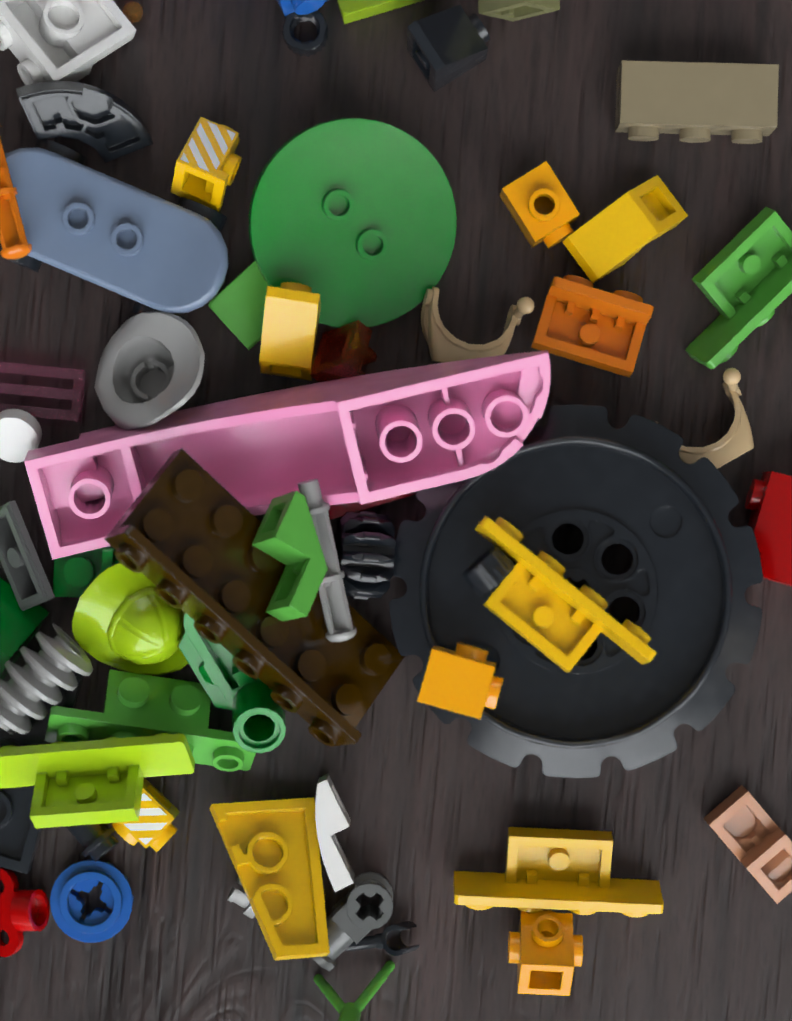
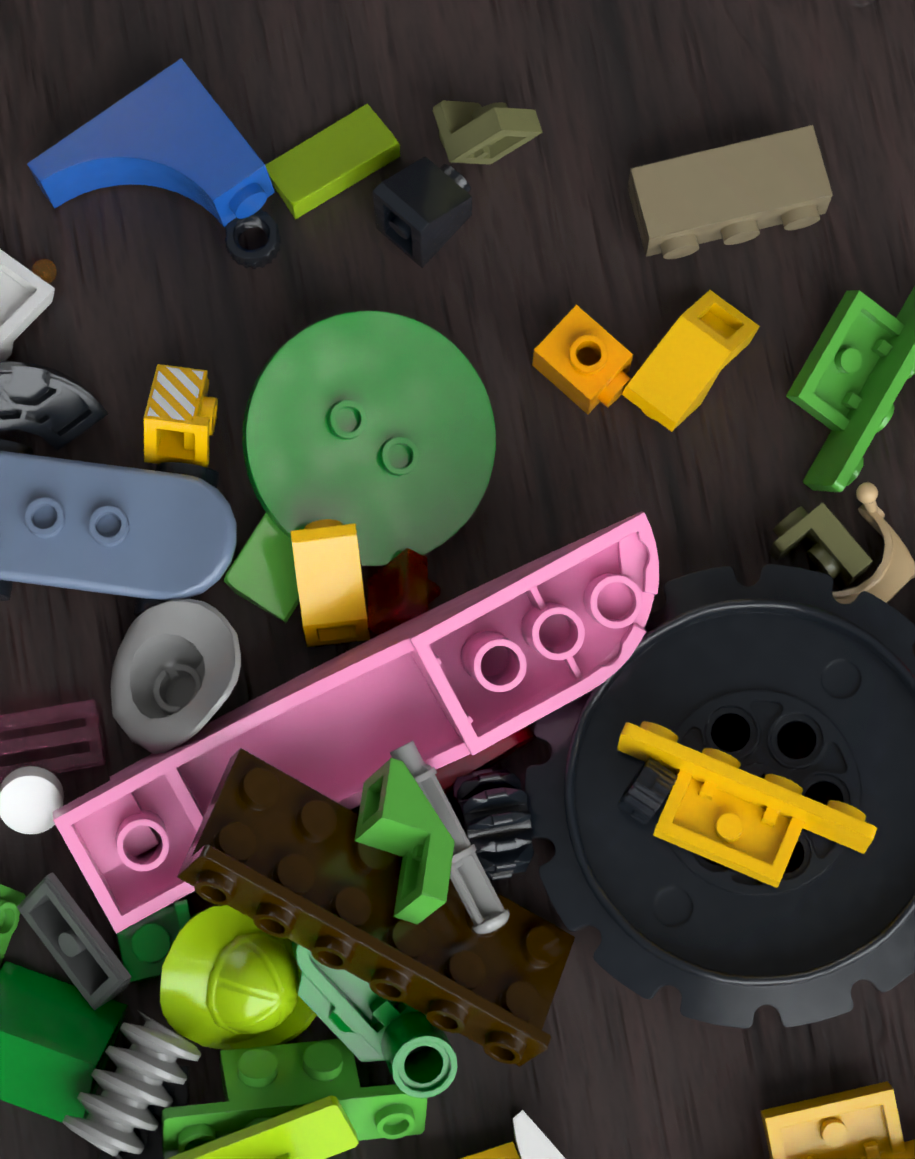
camera: 15 degrees left, 10 degrees down
light orange brick [417,642,504,720] -> none
tan helmet [421,286,535,363] -> none
orange bracket [531,275,654,378] -> none
none -> olive bracket [769,502,873,587]

